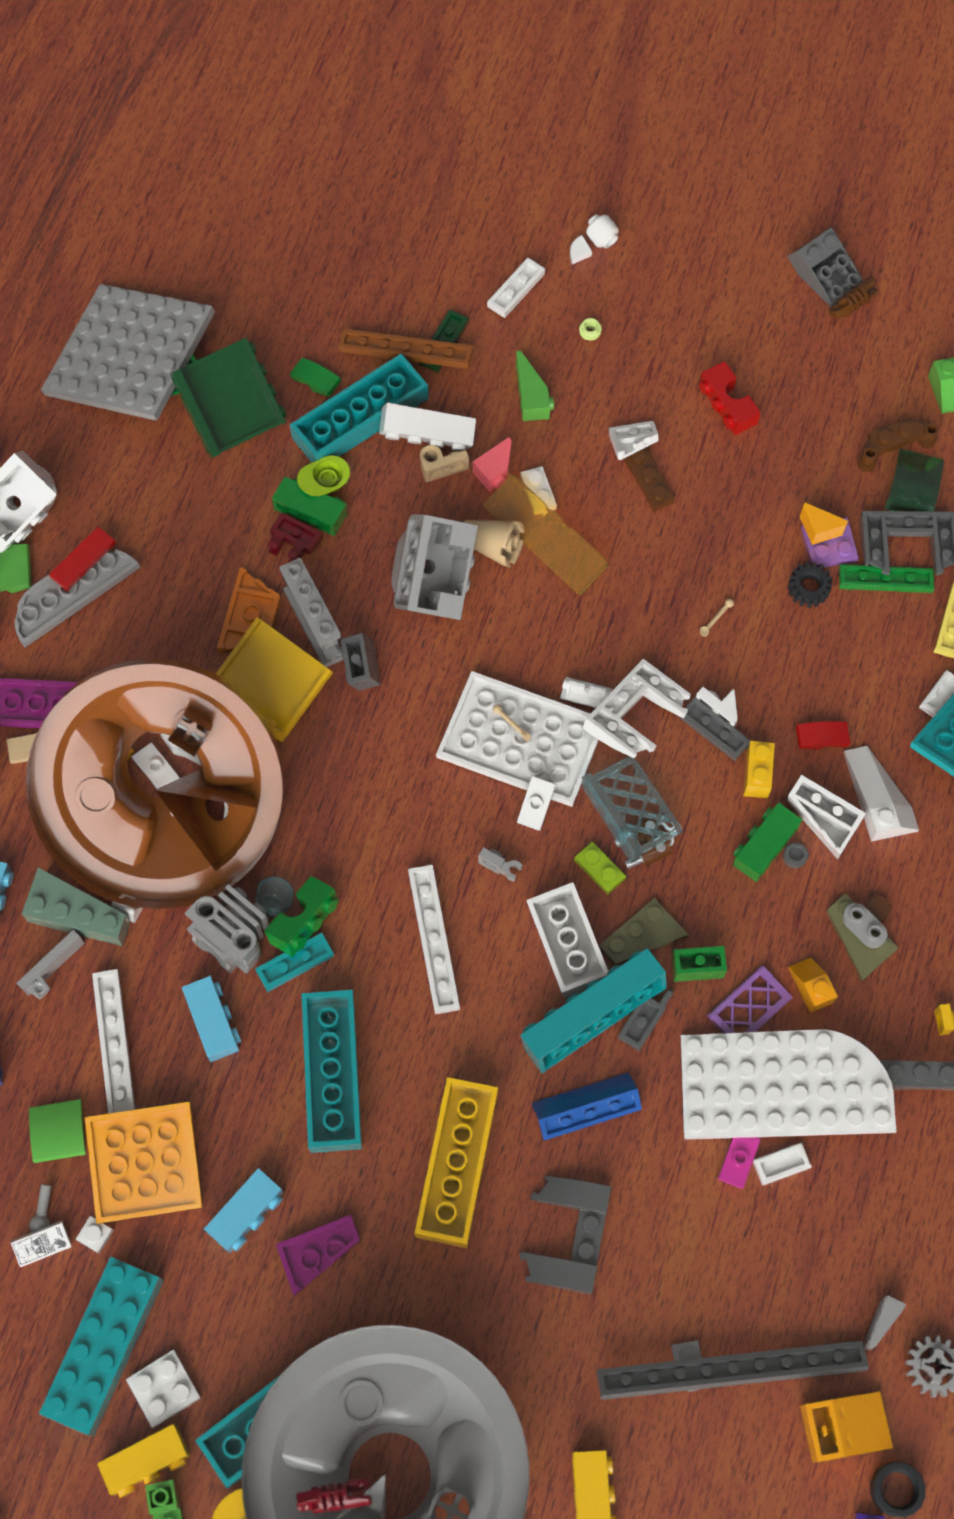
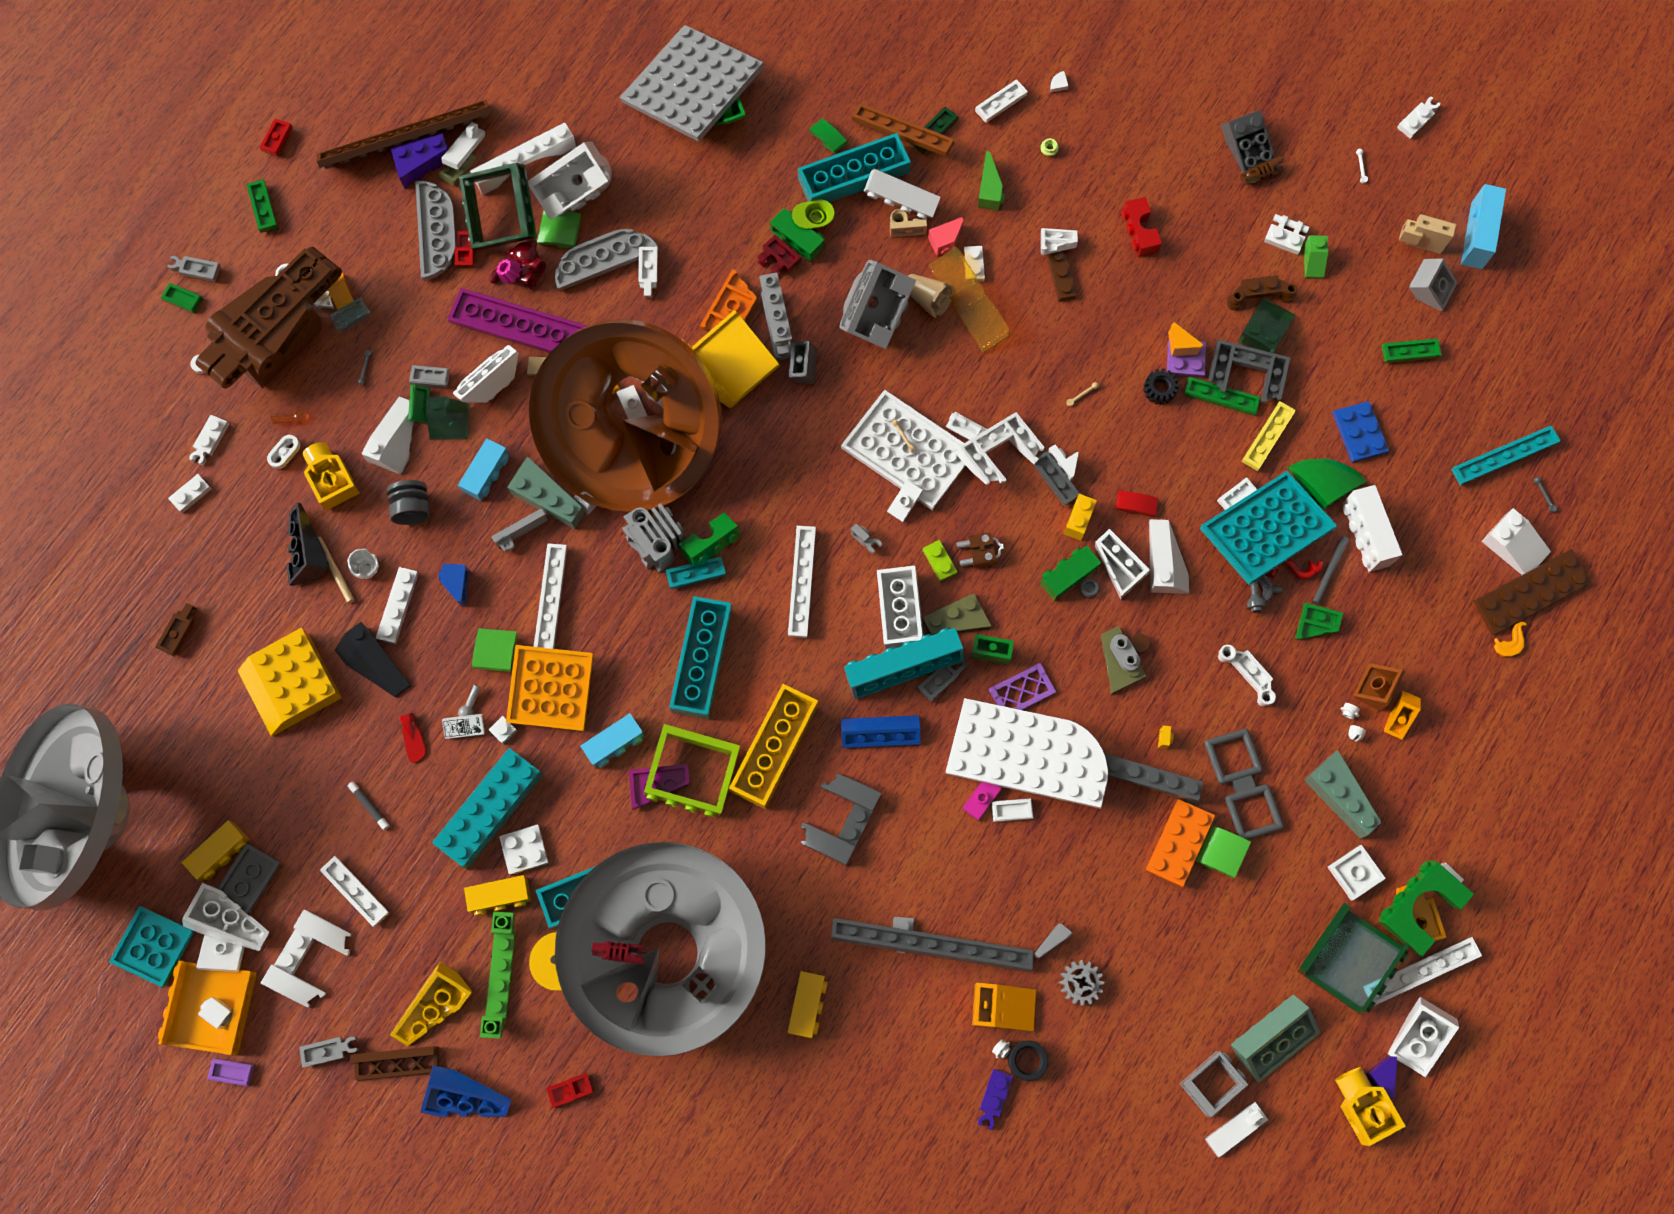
camera: 15 degrees right, 5 degrees up
red tile [49,527,116,591] -> none
dark green panel [169,338,286,458] -> none
medium azure brick [182,976,241,1062] -> none
clear light blue hair [255,876,294,916] -> none
clear light blue fence [581,756,683,864] -> none
white head [586,215,619,248] -> none
light orange slope [788,958,838,1013] -> none
none -> white hinge [639,247,658,298]
none -> lime window [643,724,740,818]
none -> white plate [992,1039,1011,1059]
none -> white plate [1264,214,1309,255]

